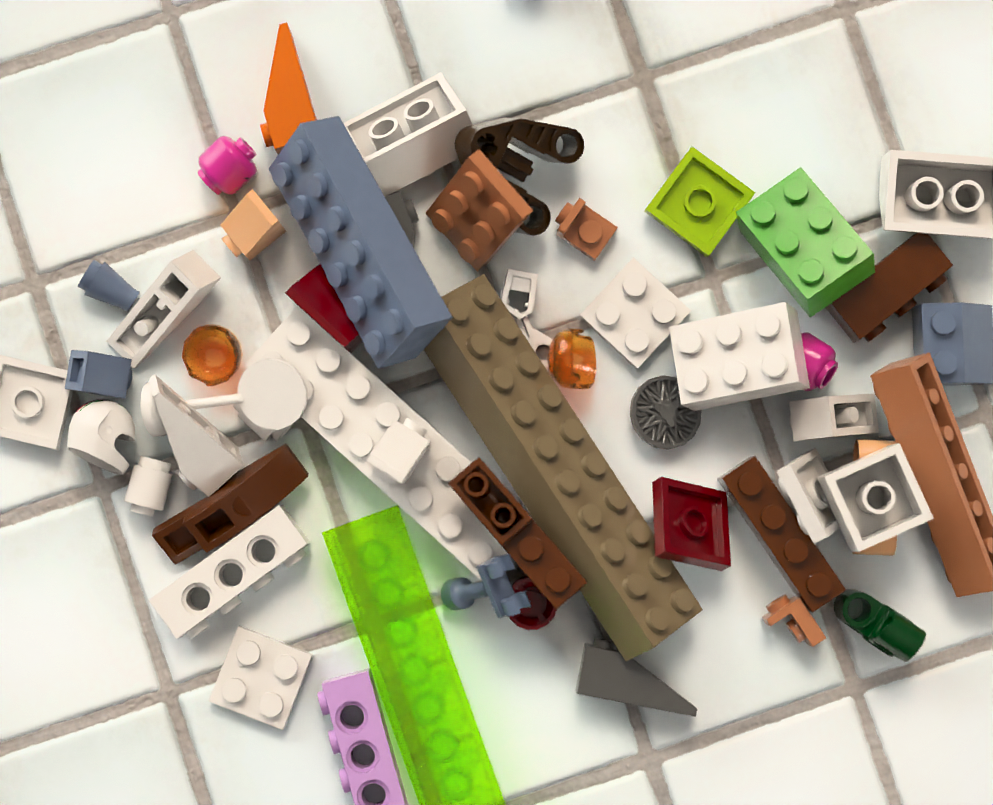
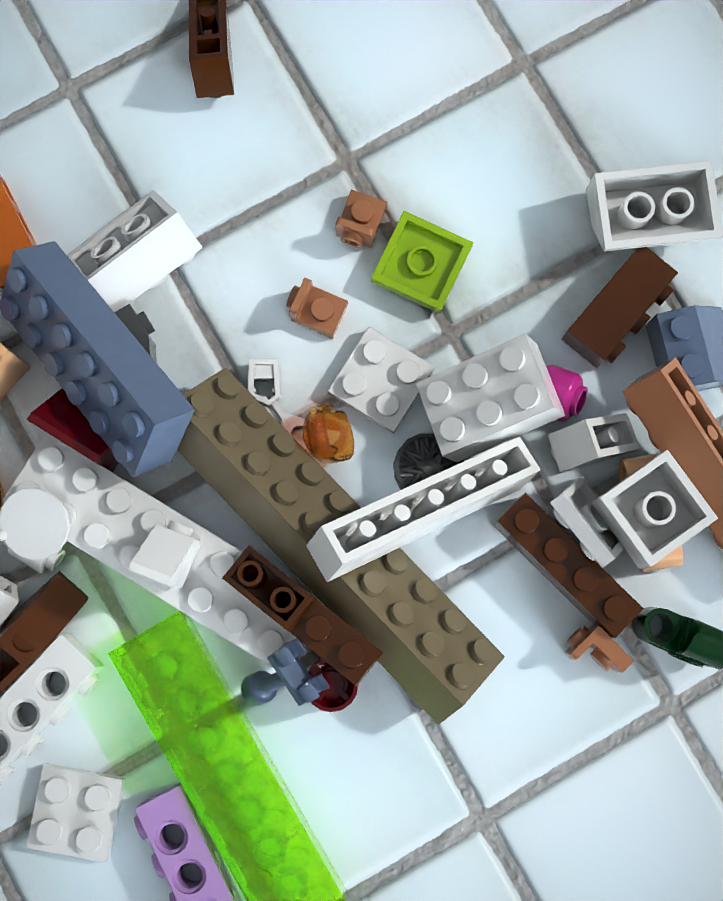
camera: 10 degrees left, 5 degrees down
nougat plate [426,149,533,272] -> none
dark brown connector [455,117,584,236] -> none
dark grey slope [575,638,697,717] -> none
dark red plate [652,476,731,571] -> none
brick [736,167,875,318] -> none
none -> white brick [306,436,541,582]
none -> nougat bracket [335,189,387,248]

